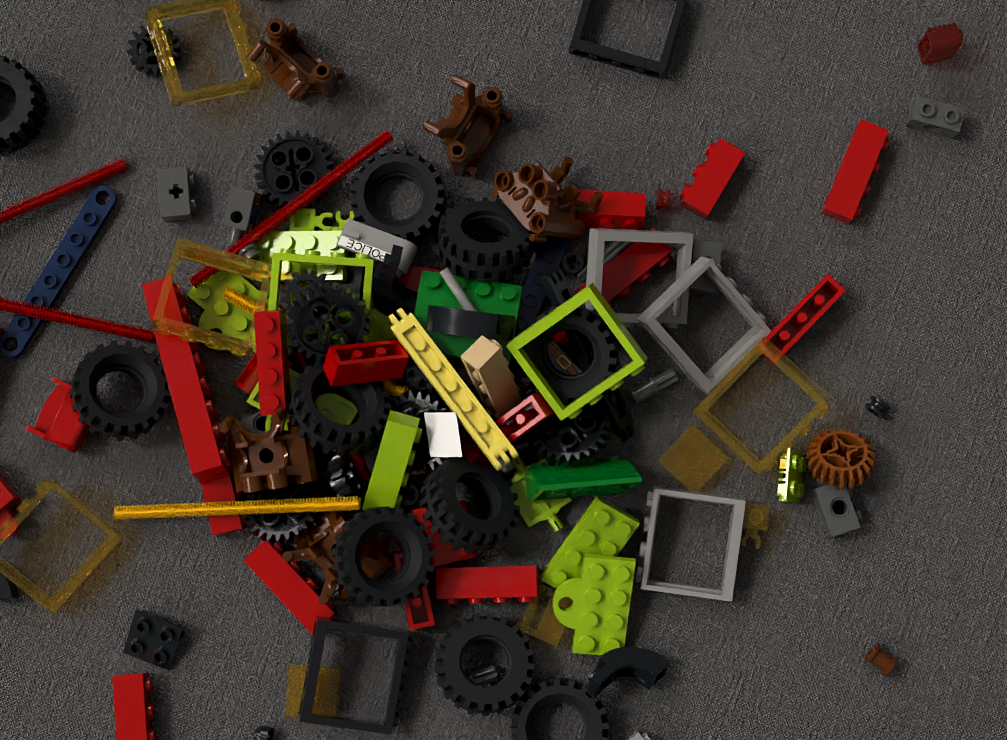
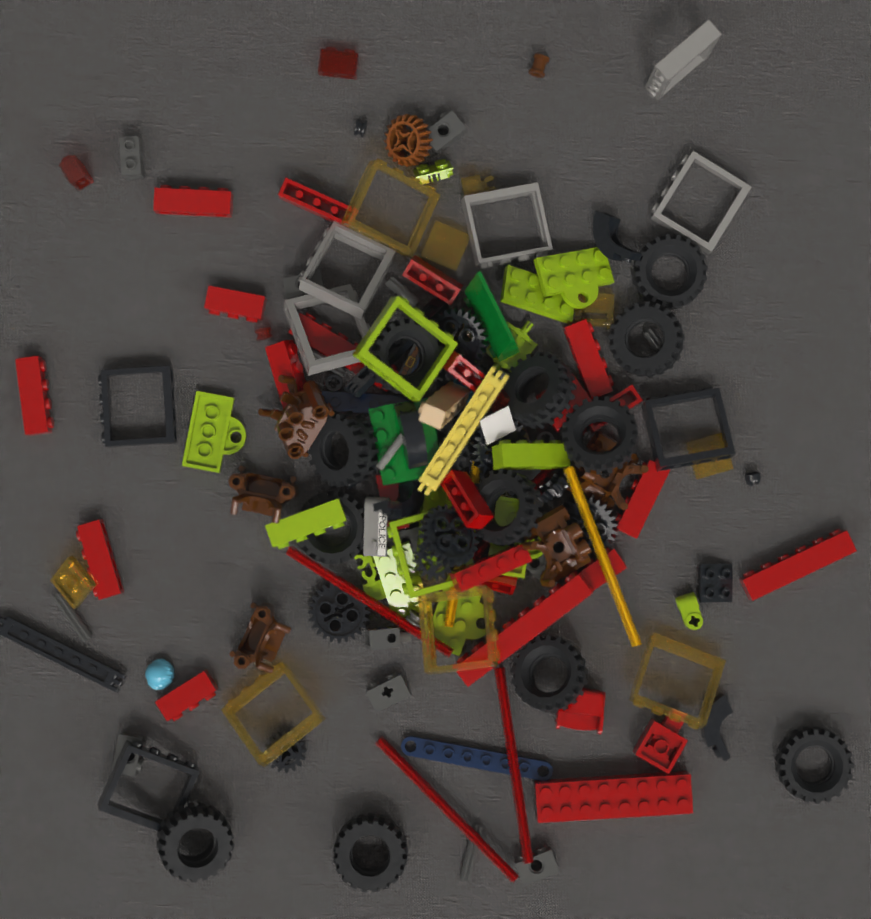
camera: 115 degrees left, 5 degrees up
none -> lime plate [182,391,247,473]
none -> lime brick [265,499,347,549]
none -> clear red brick [318,47,359,80]
none -> red brick [402,255,464,305]
none -> lime piece [675,592,703,630]

